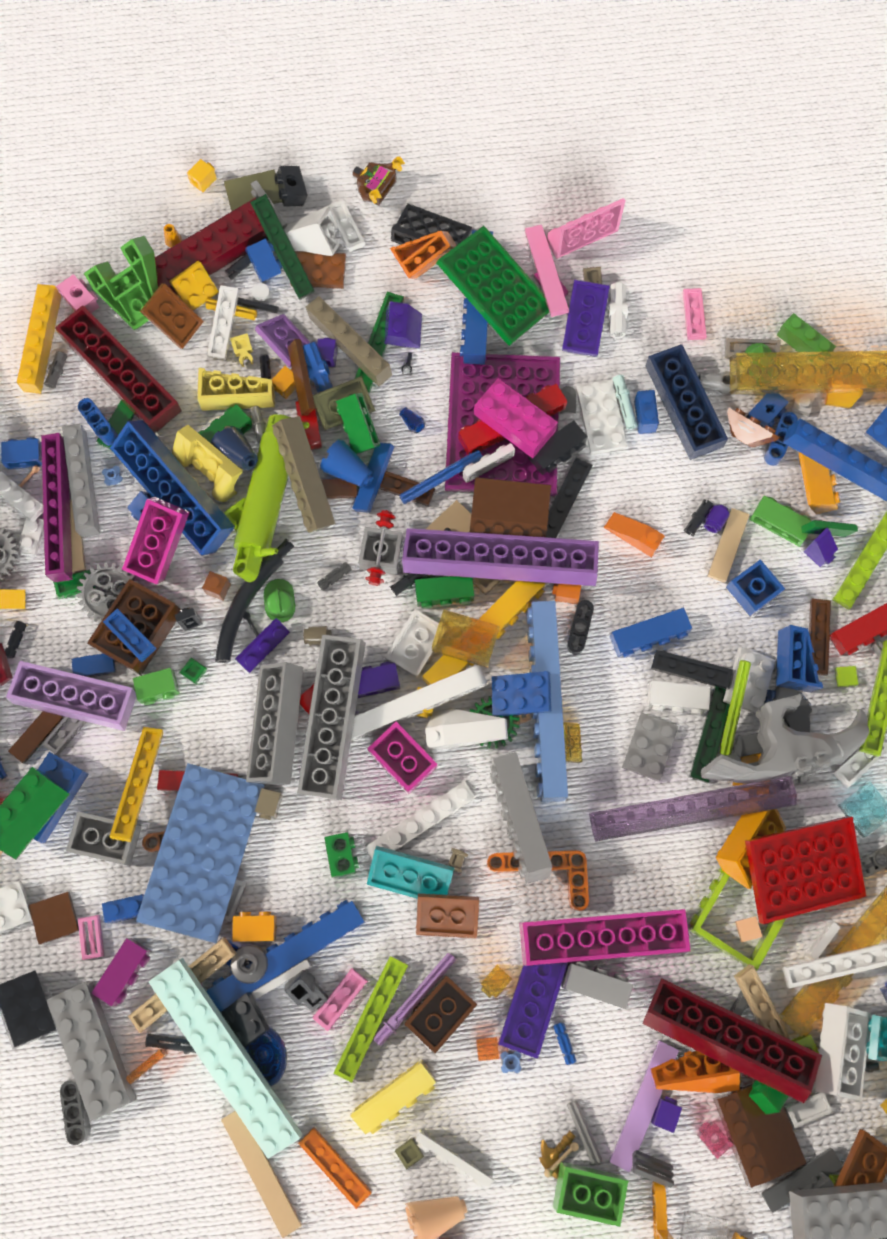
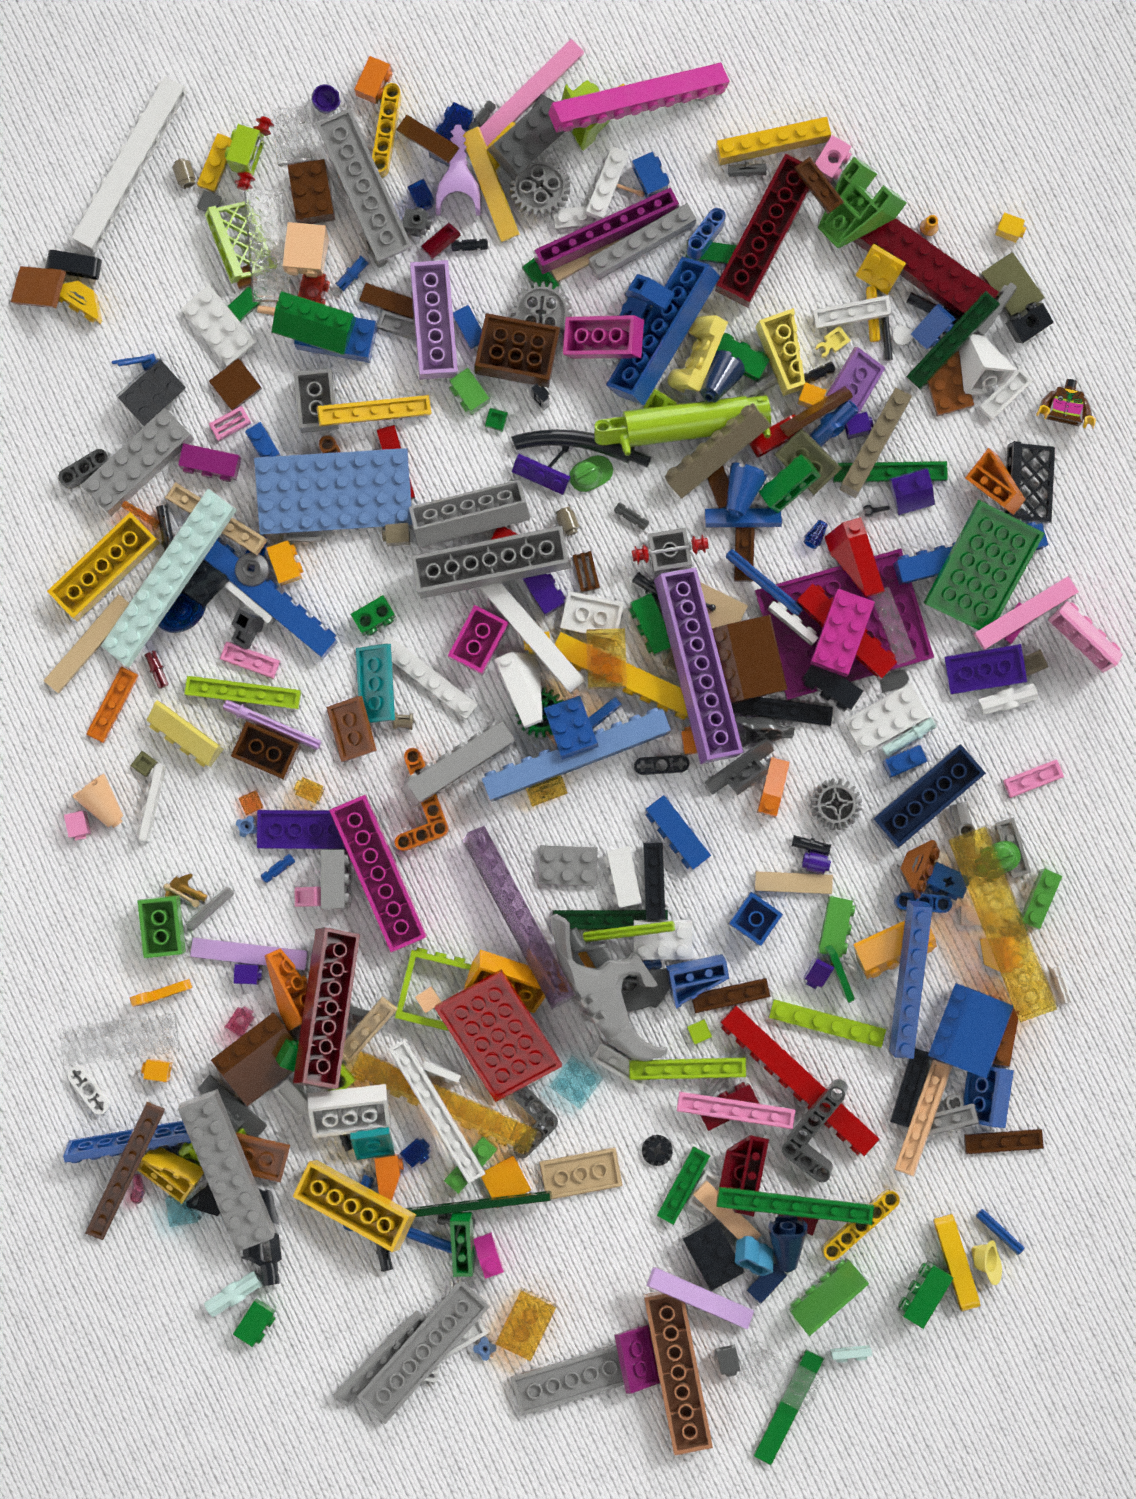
camera: 75 degrees right, 10 degrees up
medium blue plate [102,466,123,486] -> none
blue plate [103,608,157,662] -> none
dark orange plate [140,283,204,349] -> none
dark orange brick [202,571,231,601] -> none
dark grey tile [632,1150,674,1188] -> none
none -> yellow brick [47,512,160,622]
none -> dark red axle [144,650,169,689]
none -> bright pink tile [295,887,321,907]
none -> reddish brown tile [573,551,600,593]
none -> blue beam [589,697,622,729]
none -> blue slope [625,274,675,310]
none -> dark grey bracket [705,738,774,795]
none -> dark grey animal [735,716,795,747]
none -> reddish brown tile [794,156,844,214]
none -> light grey gear [810,778,862,830]
none -> red wedge [824,517,885,597]
none -> clear tile [871,587,916,665]

